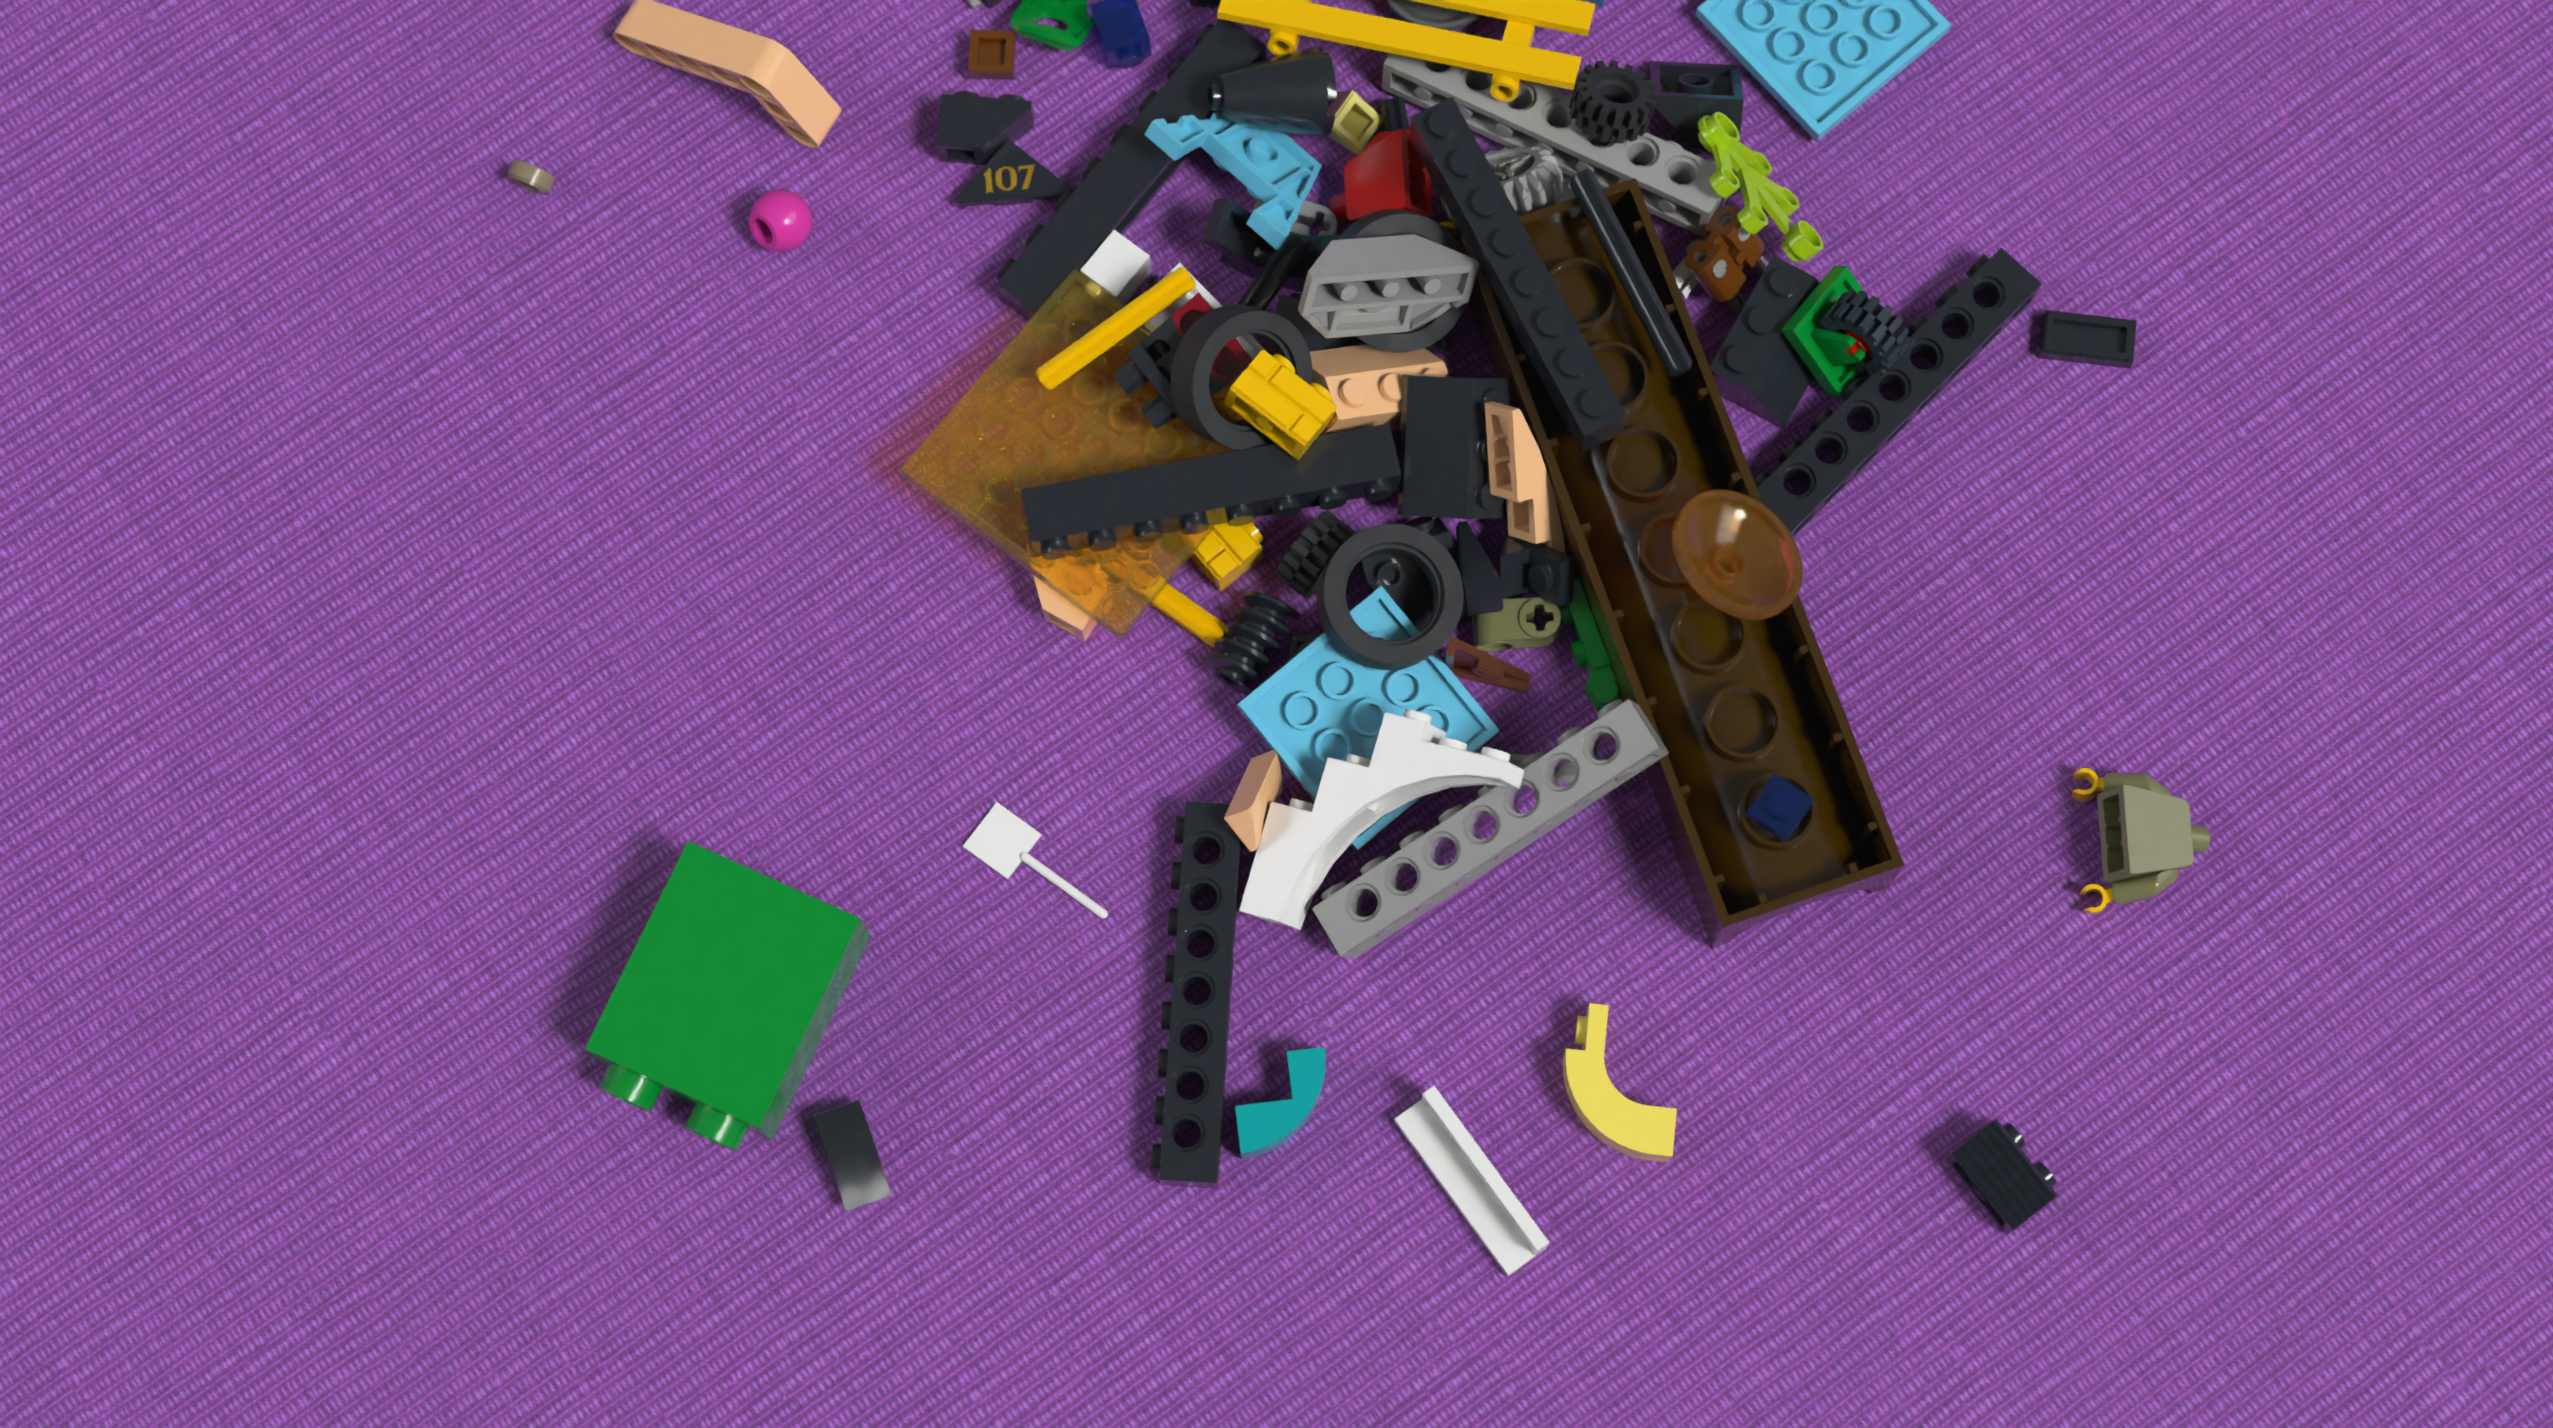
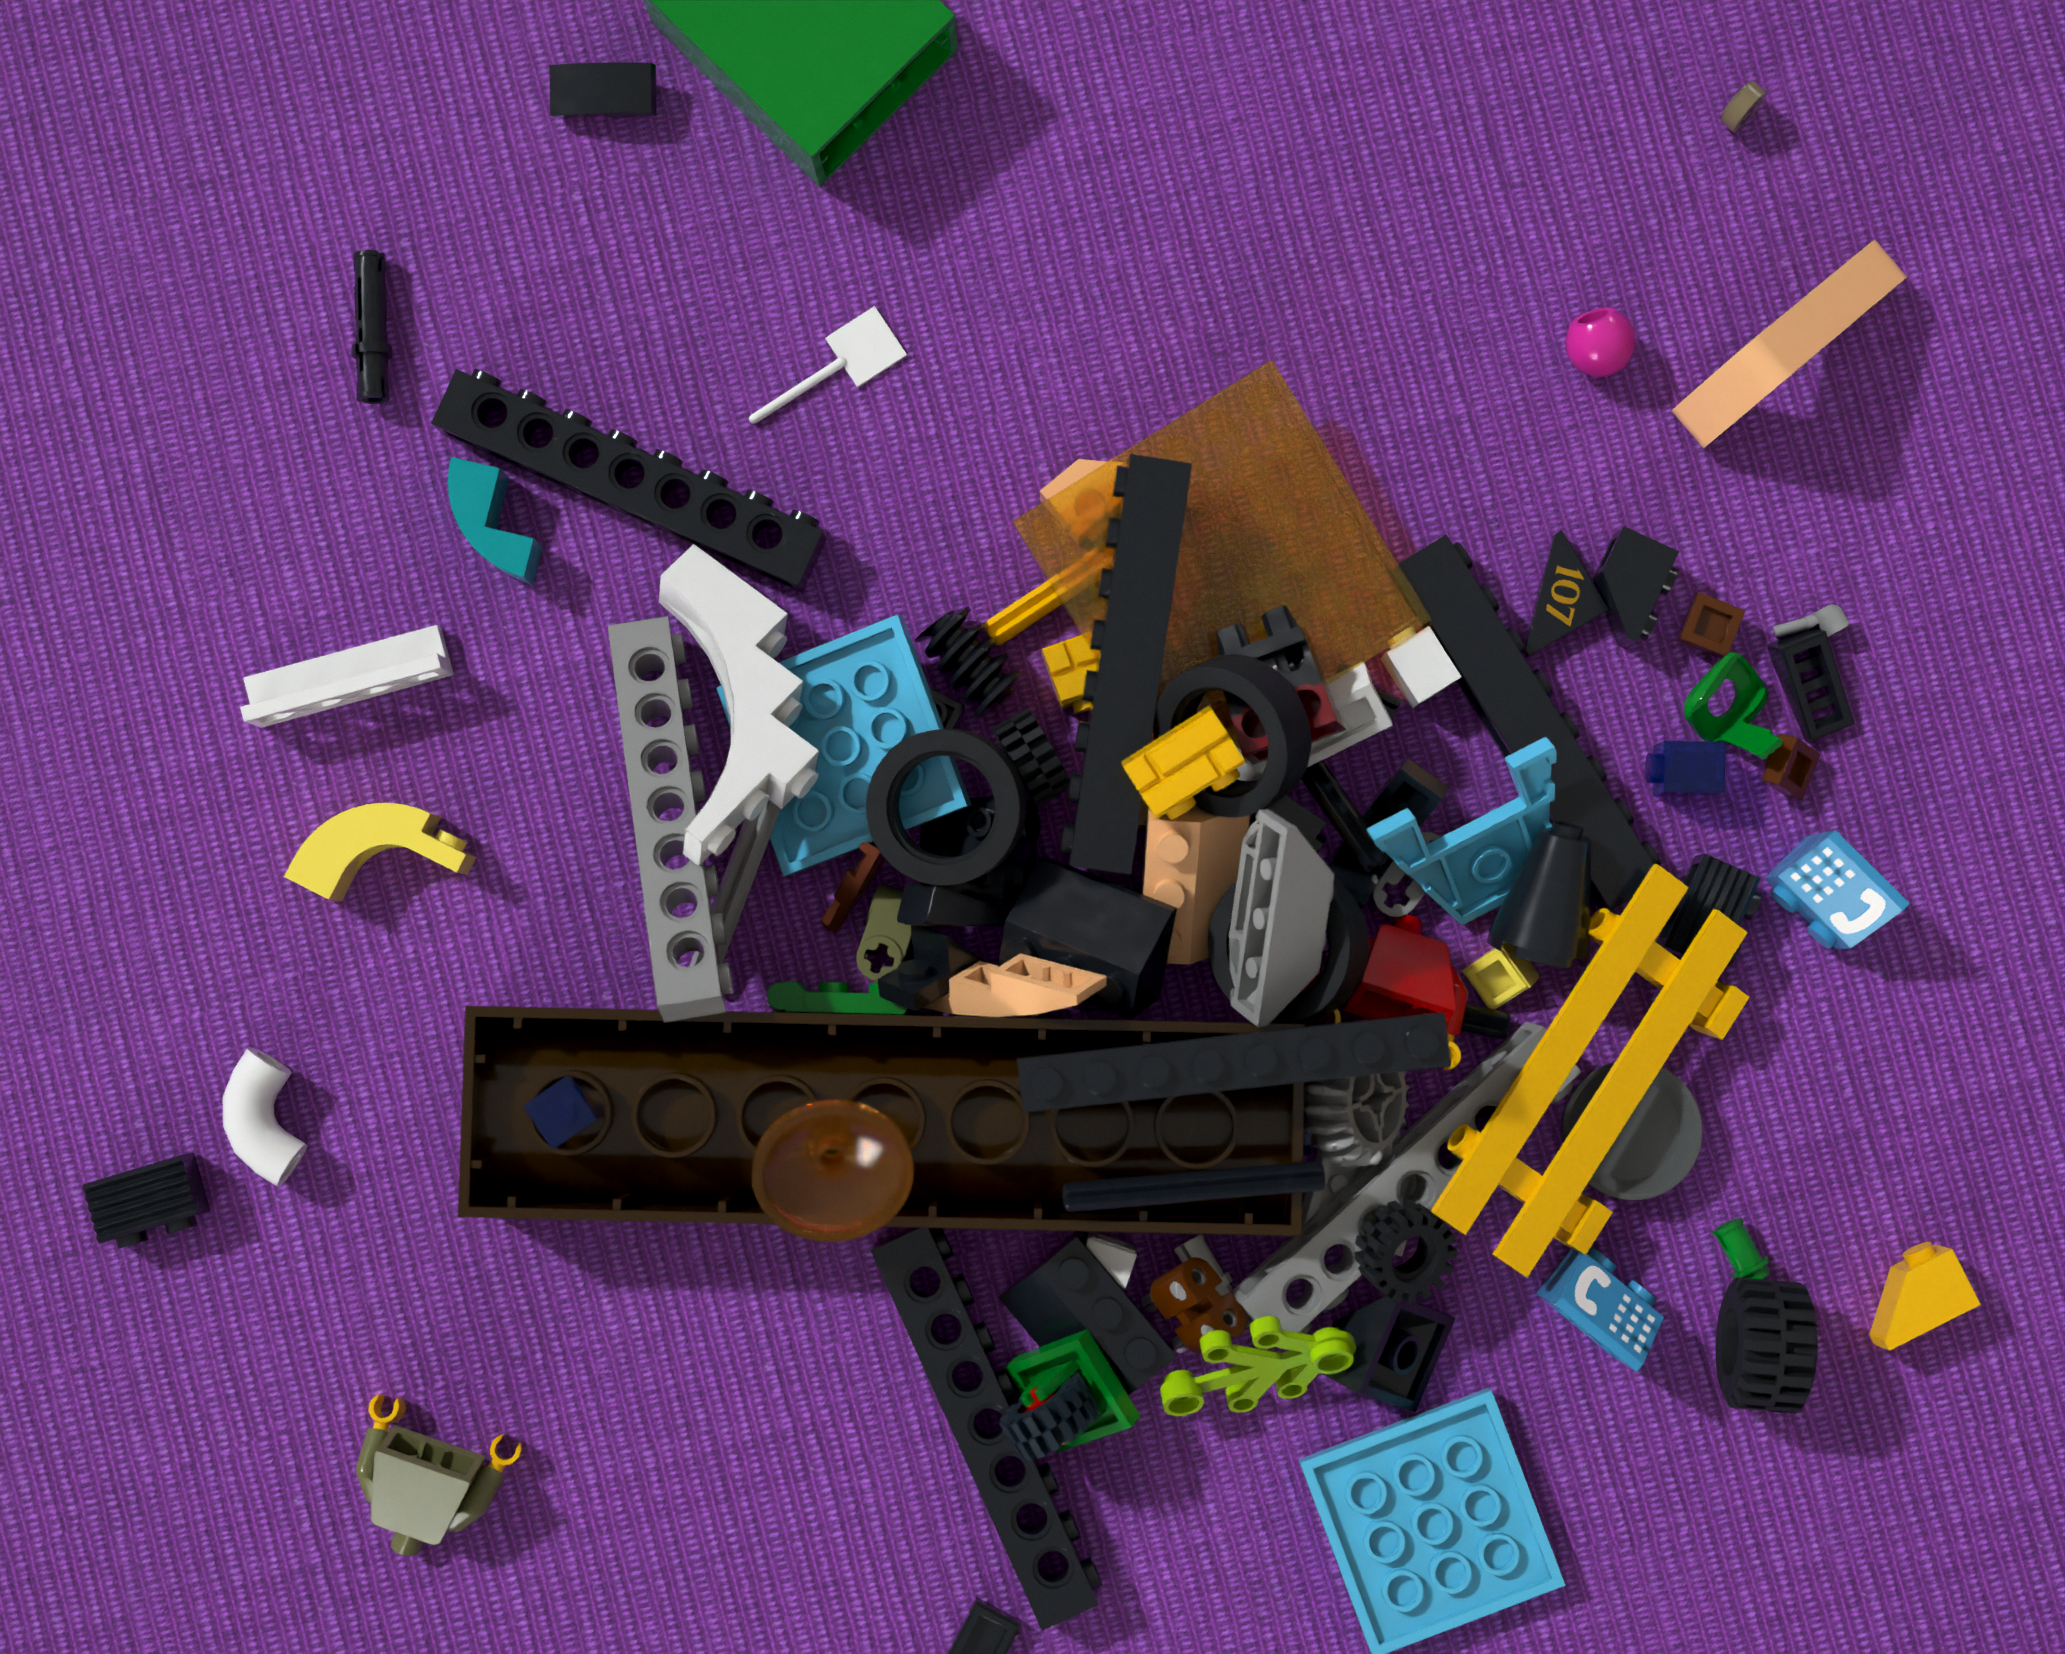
camera: 110 degrees right, 10 degrees up
yellow axle [1036,267,1196,390] -> none
light nougat slope [1224,750,1283,852] -> none
none -> white cylinder [223,1047,307,1187]
none -> black pin [351,250,392,404]
none -> white slope [1085,1231,1137,1290]

